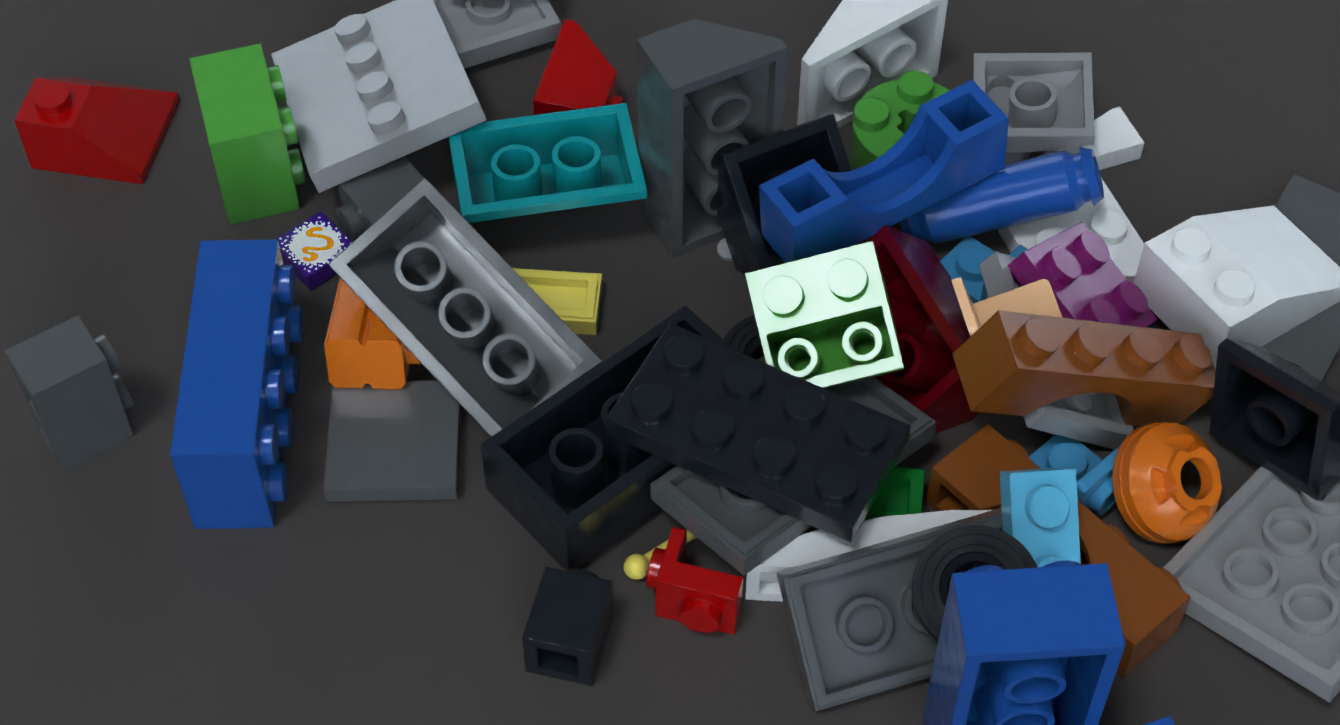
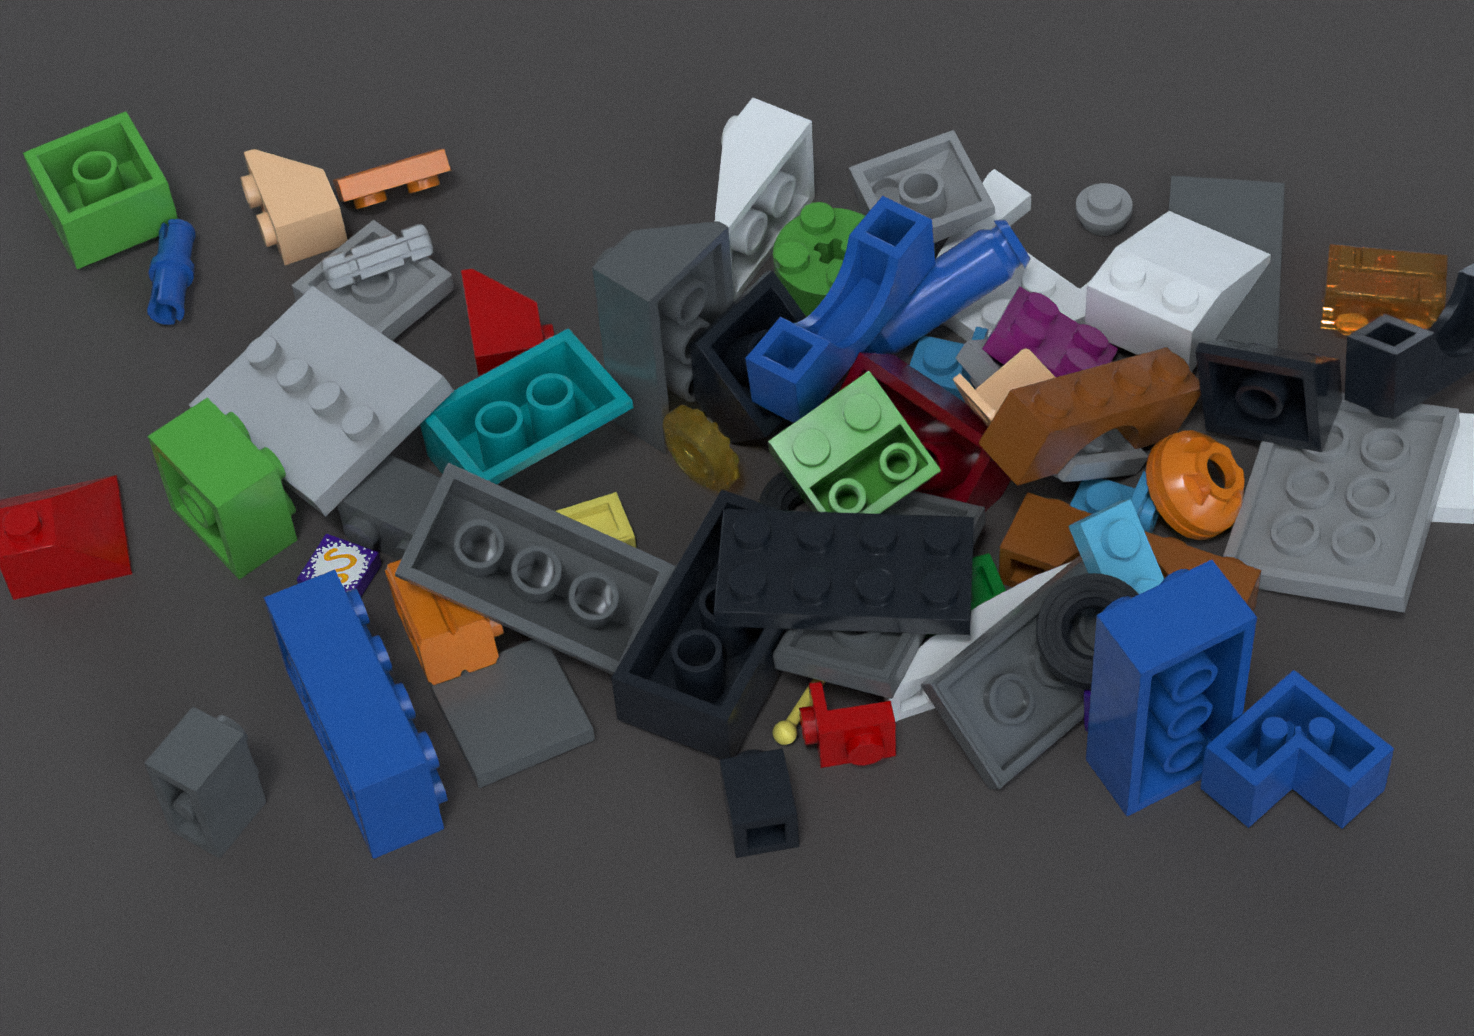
camera: 20 degrees left, 0 degrees up
none -> clear yellow gear [663,404,740,491]
none -> light grey plate [1076,183,1133,236]

